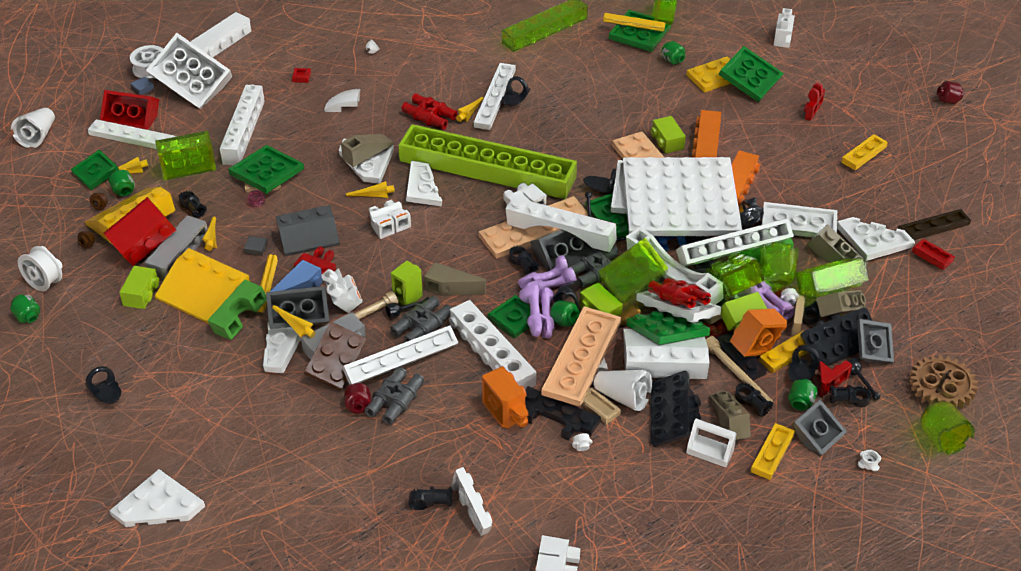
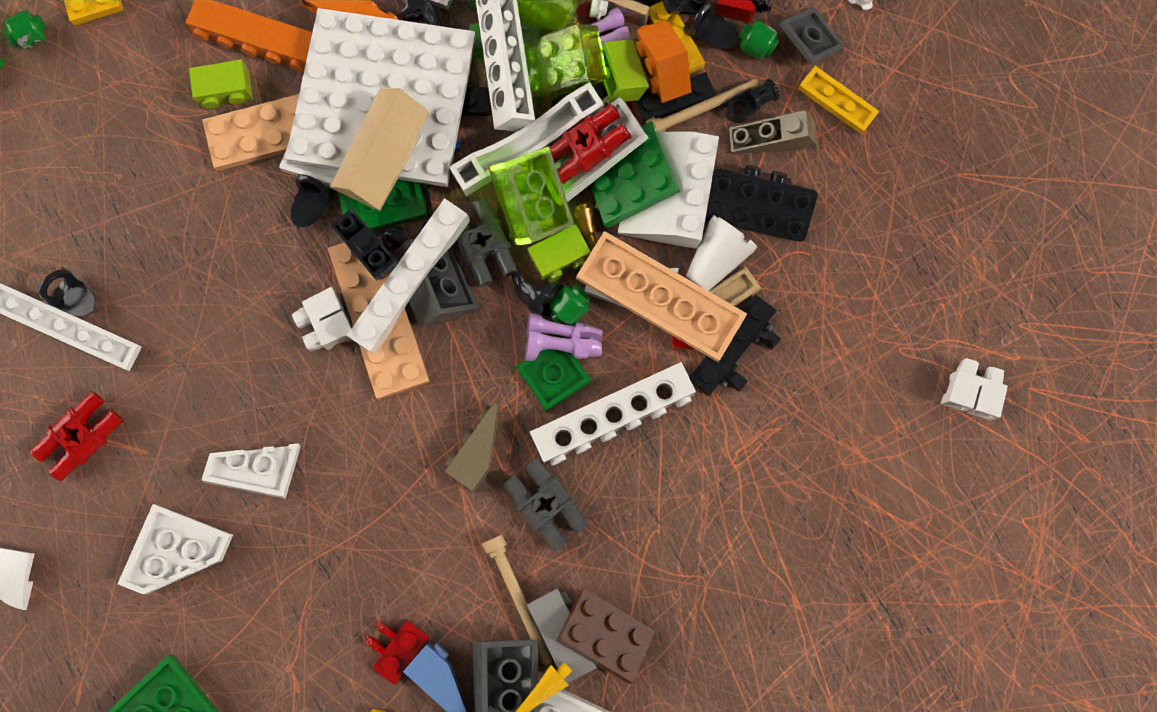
camera: 80 degrees left, 35 degrees up
dark grey slope [276,205,340,256] -> none
white hips [321,268,363,313] -> none
dark tan slope [341,134,394,167] -> none
white plate [342,325,458,385] -> none
dark red head [344,383,371,414] -> none
yellow piece [346,181,395,198] -> none
dark grey pin [364,367,424,425] -> none
white hips [369,200,411,239] -> none
black hinge [385,297,429,319] -> none
lime brick [391,261,423,306] -> none
lime brick [399,124,577,199] -> none
black connector [408,486,453,510] -> none
white wing [451,467,493,536] -> none
yellow piece [456,97,484,122] -> none
orange hinge [482,366,528,428] -> none
black connector [509,245,540,275] -> none
lavender piece [518,255,576,291] -> none
white plate [572,434,593,451] -> none
white tile [686,419,737,467] -> none
none -> tan slope [330,88,429,211]
none -> black slope [331,208,398,281]

